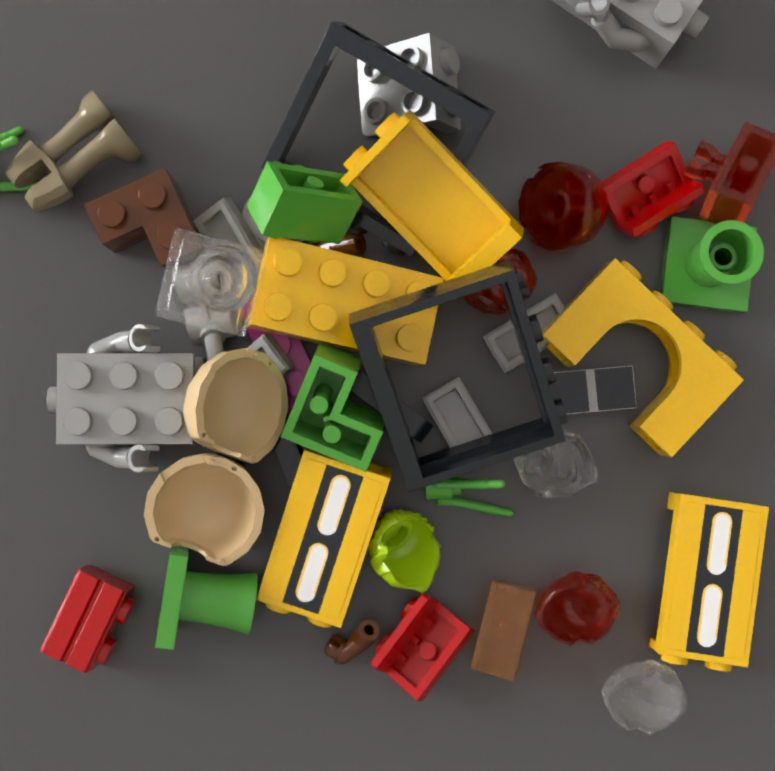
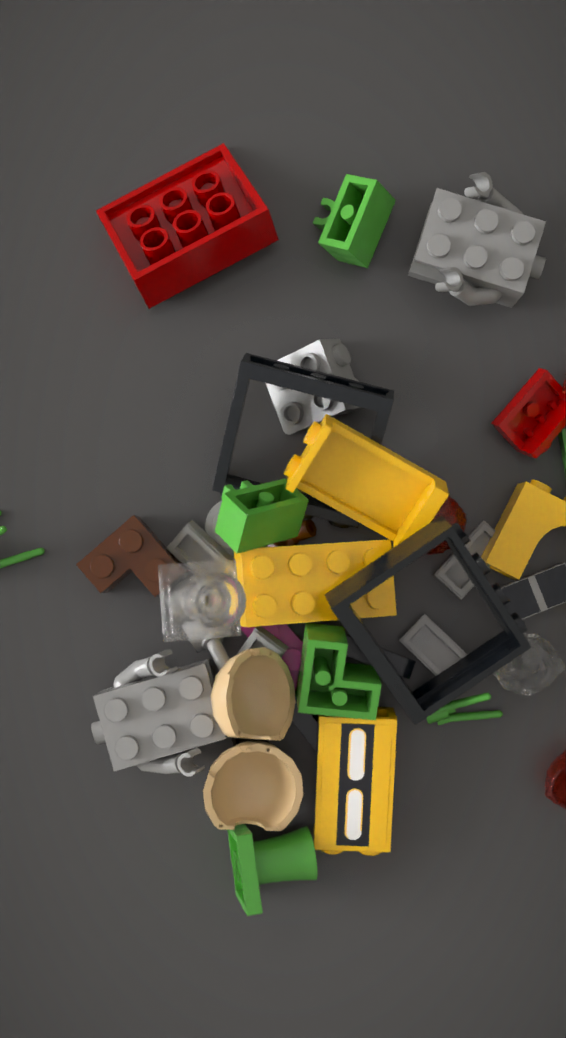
camera: 15 degrees left, 0 degrees up
dark tan piece [6,90,144,213] -> none
red brick [40,565,136,673] -> none
reddish brown arm [324,619,380,664] -> none
lime hair [369,509,442,593] -> none
red bracket [370,593,475,702] -> none
clear orange hinge [470,580,539,682] -> none
clear red cylinder [518,161,609,251] -> none

